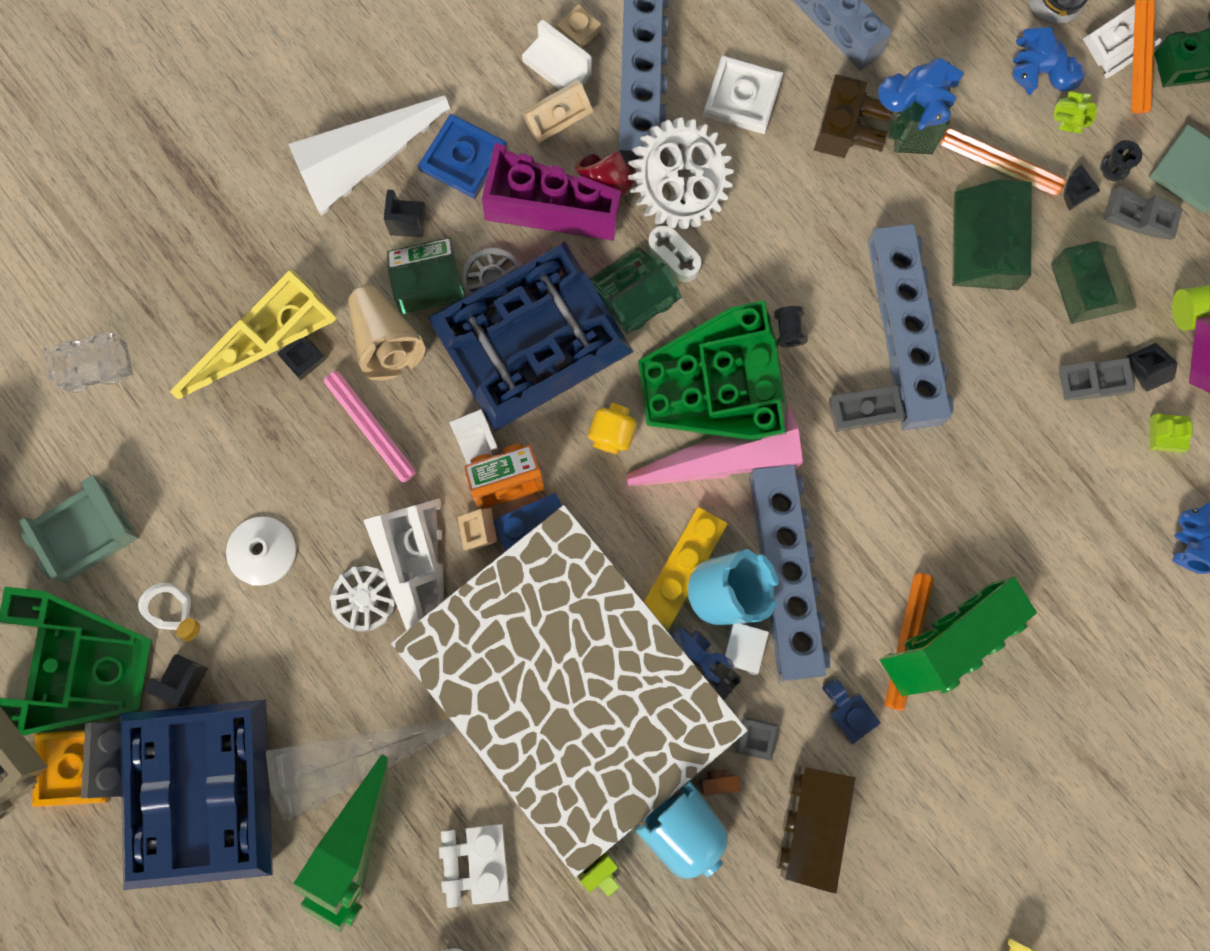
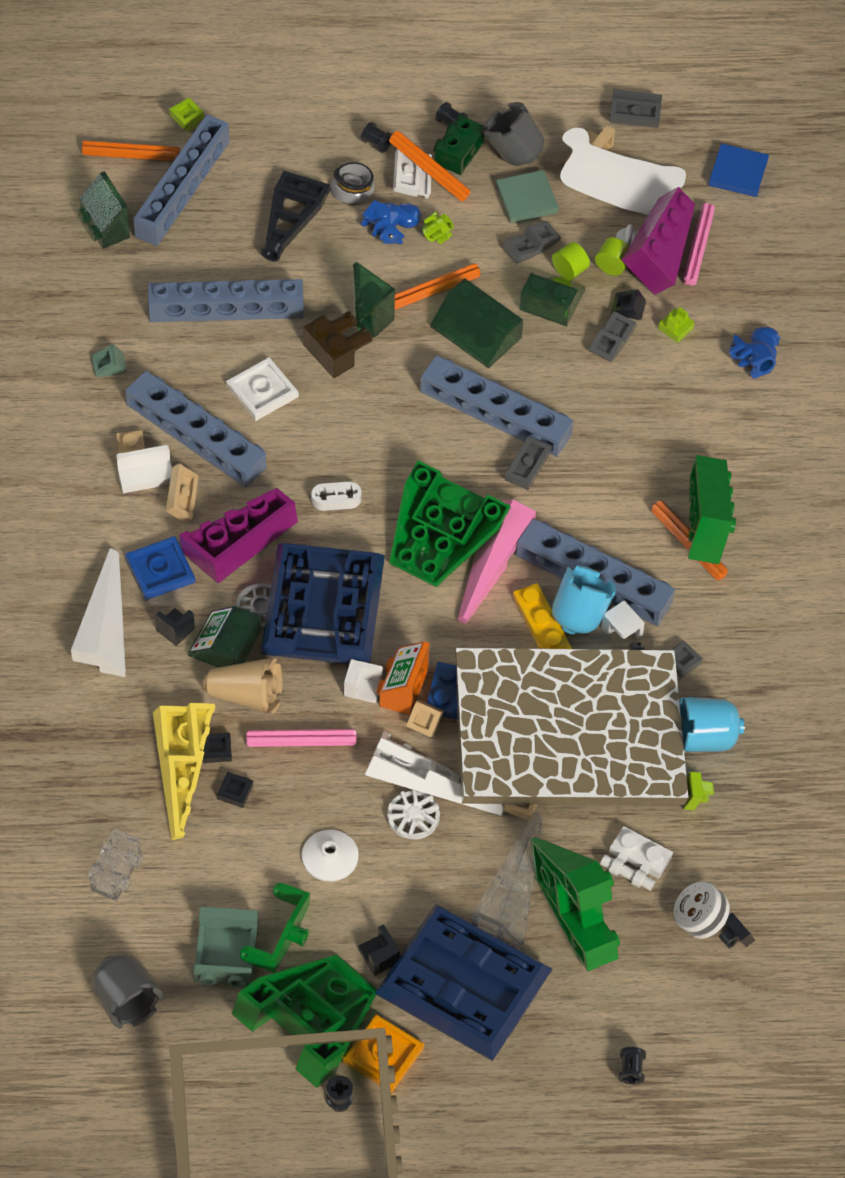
camera: 55 degrees left, 20 degrees down
dark grey plate [81,723,121,798] -> none
white piece [138,583,200,642] -> none
dark red hair [575,151,635,199] -> none
yellow head [588,403,637,456] -> none
clear green slope [589,246,682,334] -> none
white gear [628,118,733,229] -> none
dark blue plate [672,626,734,683] -> none
reddish brown plate [700,769,741,795] -> none
black bush [774,306,808,348] -> none
dark brown slope [776,766,856,894] -> none
dark blue plate [822,679,881,744] -> none
blue animal [878,58,964,130] -> none
black tile [1064,164,1101,211] -> none
black bush [1100,140,1143,182] -> none
none -> black tile [217,772,254,808]
none -> green piece [239,883,310,973]
none -> lime piece [552,242,590,281]

